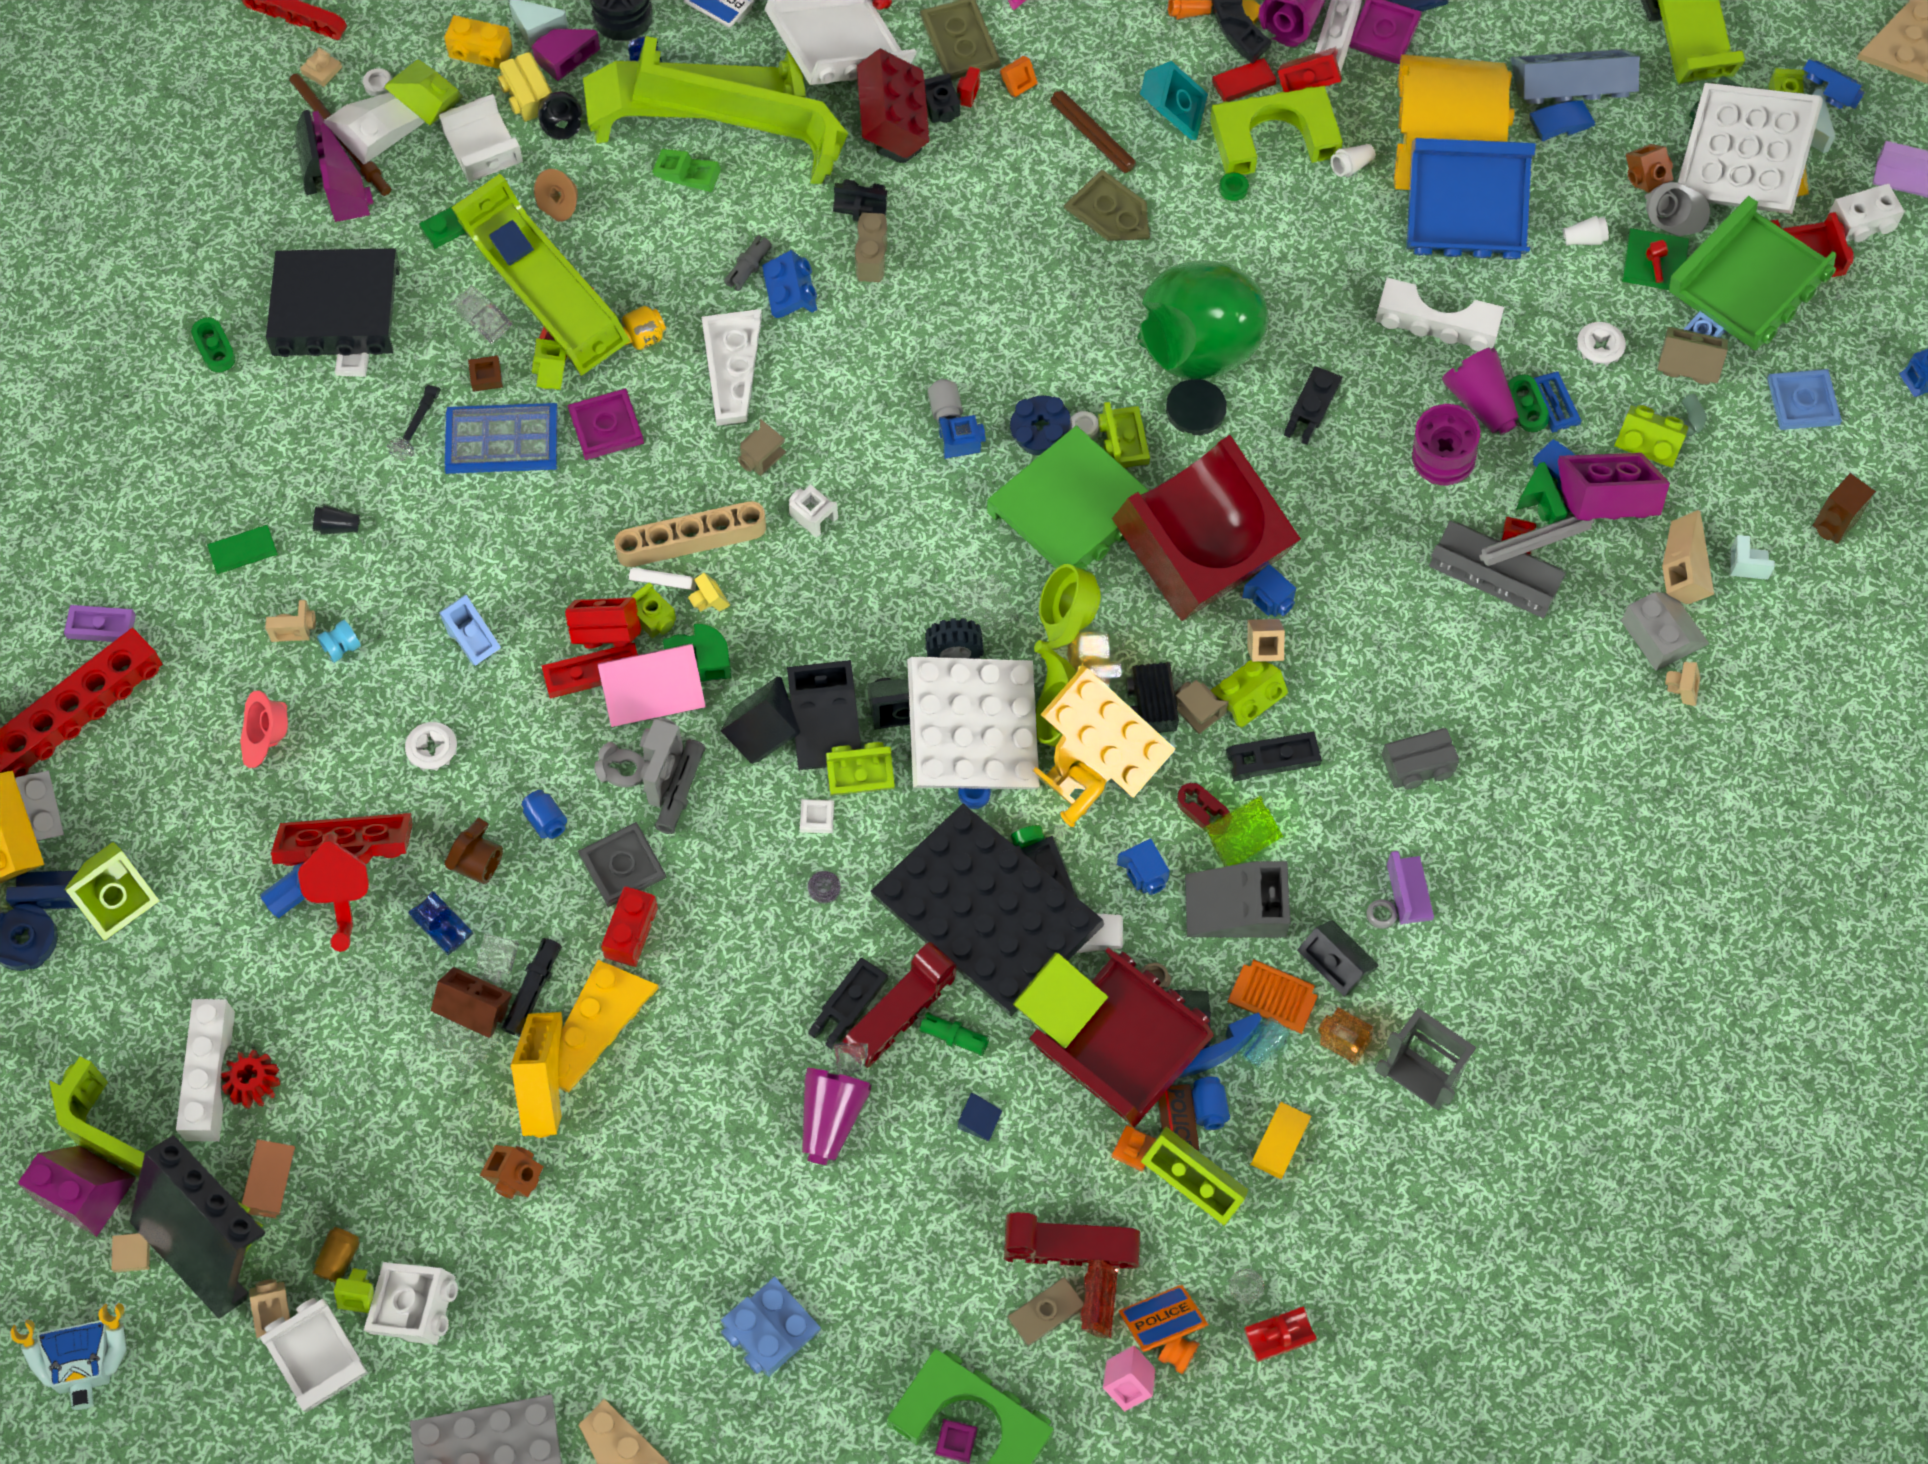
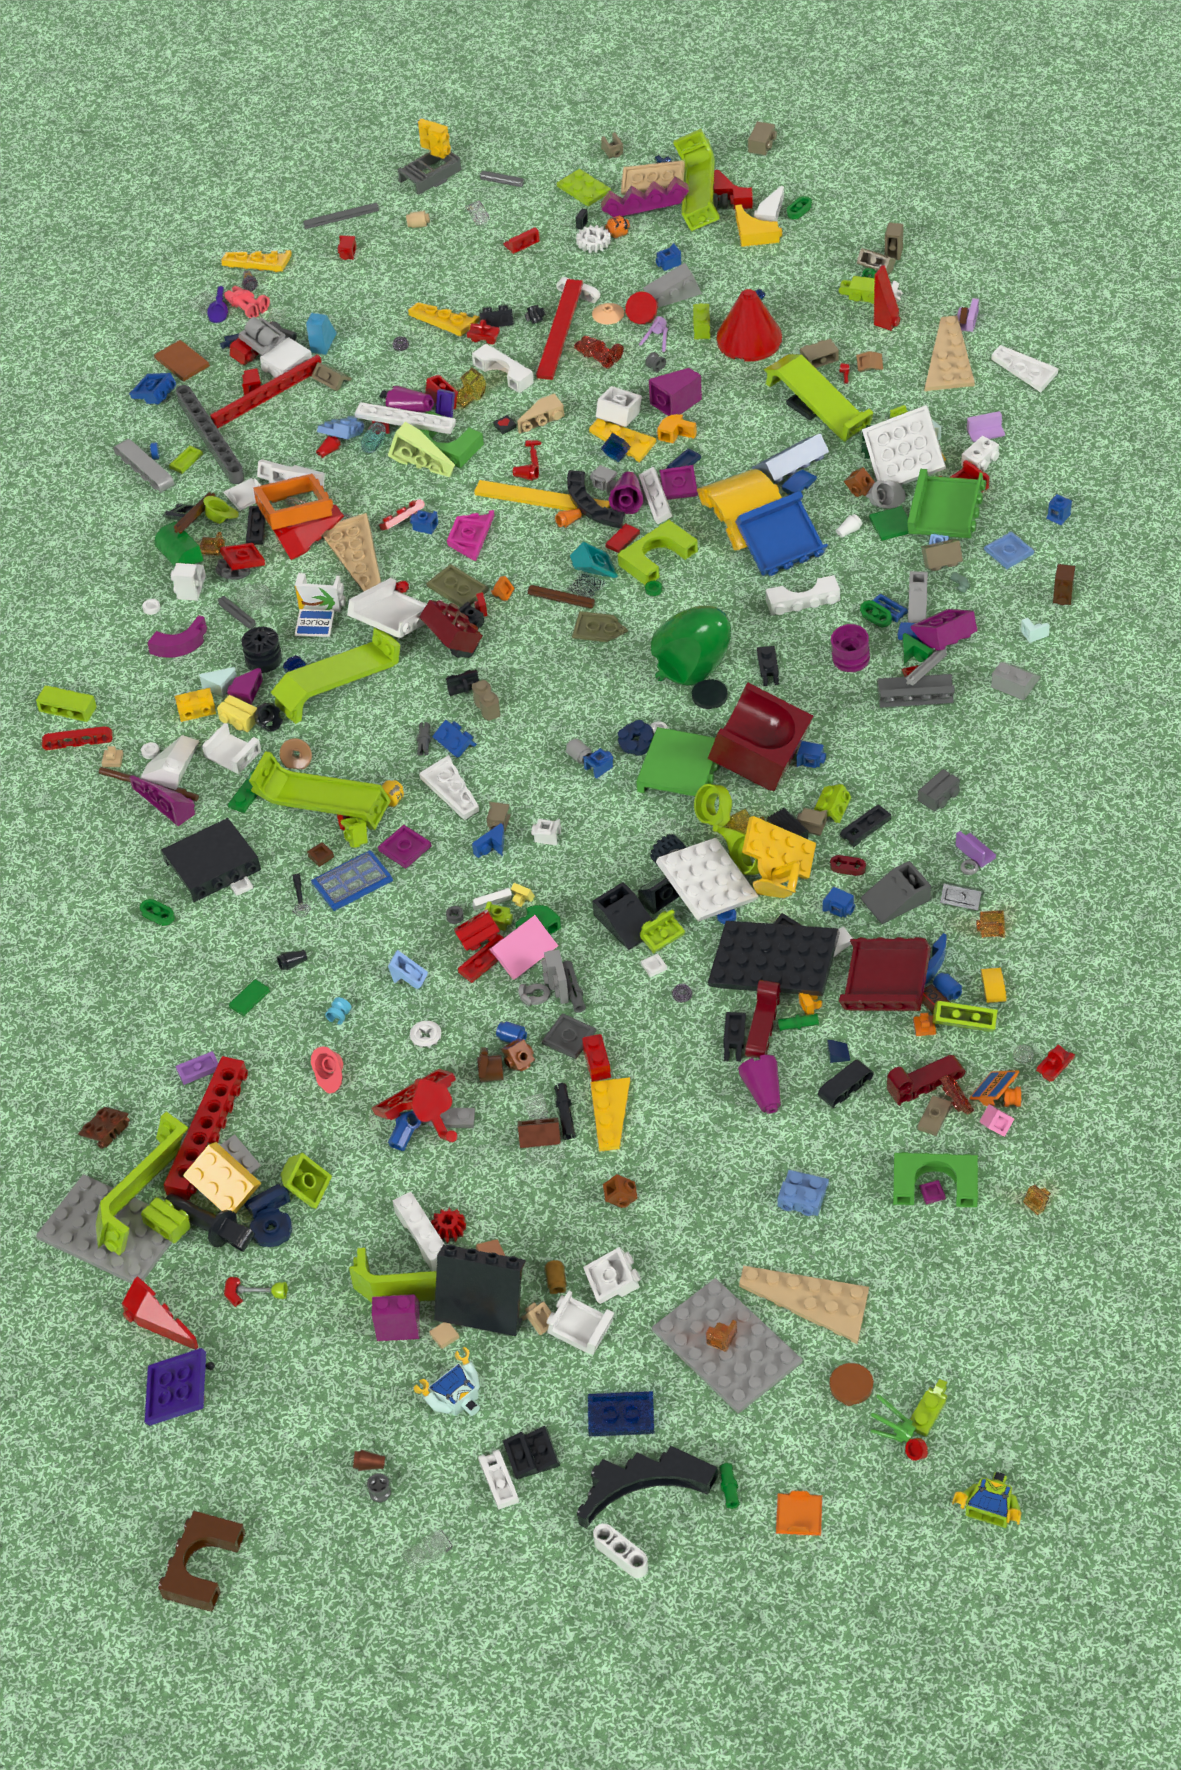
camera: 25 degrees left, 15 degrees down
tan bracket [265,600,316,642] -> none
black slope [295,110,322,195] -> none
lime tile [334,1268,374,1313] -> none
lime slope [384,59,463,125] -> none
clear blue hips [408,891,473,956] -> none
clear slope [449,285,513,344] -> none
dark blue slope [489,220,534,266] -> none
yellow arch [511,1012,563,1138] -> none
tan beam [614,501,766,567] -> none
lime panel [632,36,848,184] -> none
bright green slope [652,149,721,192] -> none
black slope [721,676,801,764] -> none
clear tile [834,1042,868,1076] -> none
green tile [1010,825,1045,849] -> none
lime tile [1013,953,1108,1049] -> none
lime bracket [1098,402,1150,468] -> none
clear neon green plate [1203,796,1284,867] -> none
orange window [1227,959,1318,1034] -> none
clear light blue cone [1242,1017,1290,1068] -> none
tan brick [1247,619,1285,662] -> none
red panel [1277,47,1342,92] -> none
white cone [1331,144,1376,177] -> none
dark grey piece [1375,1008,1477,1111] -> none
magenta cone [1441,347,1519,435] -> none
white gear [1577,322,1626,367] -> none
lime bracket [1614,405,1689,468] -> none
red hand [1646,240,1668,283] -> none
tan slope [1662,510,1714,604] -> none
tan tile [1665,662,1701,706] -> none
blue plate [1803,57,1865,109] -> none
none -> light grey hinge [421,1108,475,1128]
none -> dark grey bush [446,906,464,924]
none -> blue slope [472,823,505,858]
none -> dark orange brick [501,1039,535,1071]
none -> clear piece [565,572,607,598]
none -> light orange tile [799,993,822,1015]
none -> black beam [817,1059,874,1109]
none -> light grey slope [908,571,928,623]

